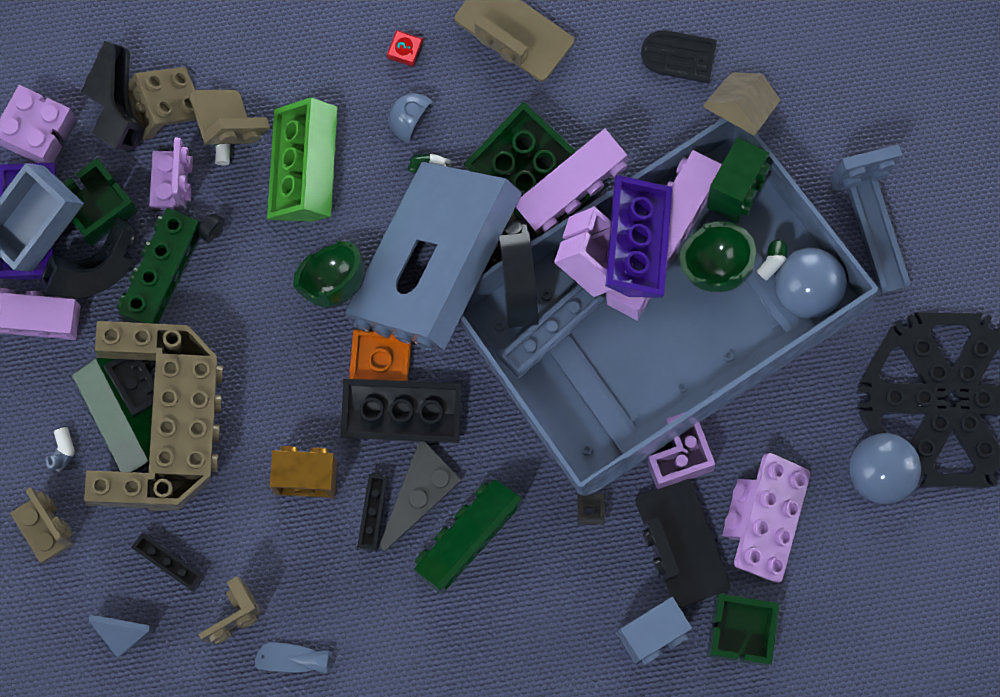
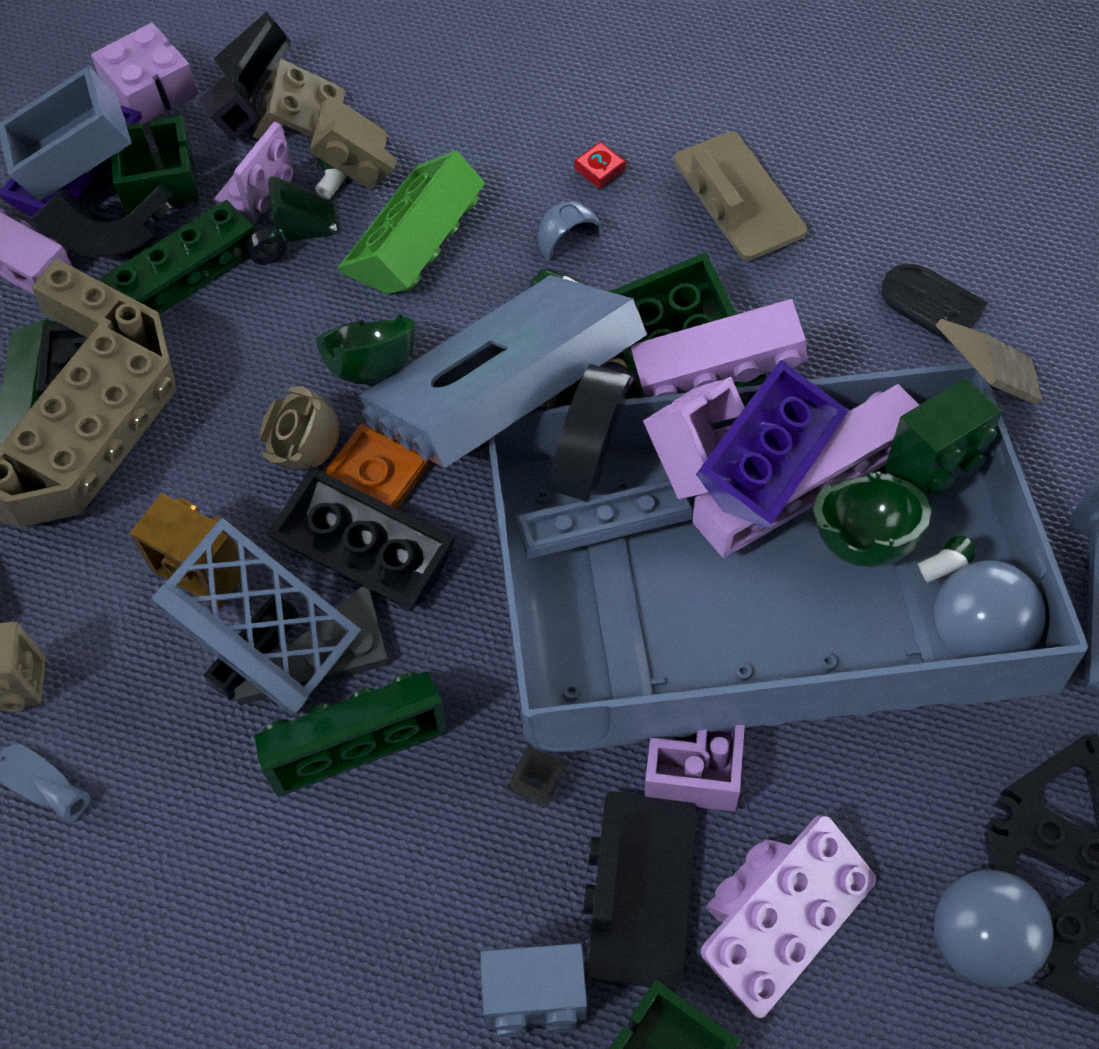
camera: 30 degrees right, 15 degrees down
none -> sand blue fence [150,518,361,715]
none -> dark tan cylinder [260,386,340,471]
none -> clear green slope [268,175,337,242]

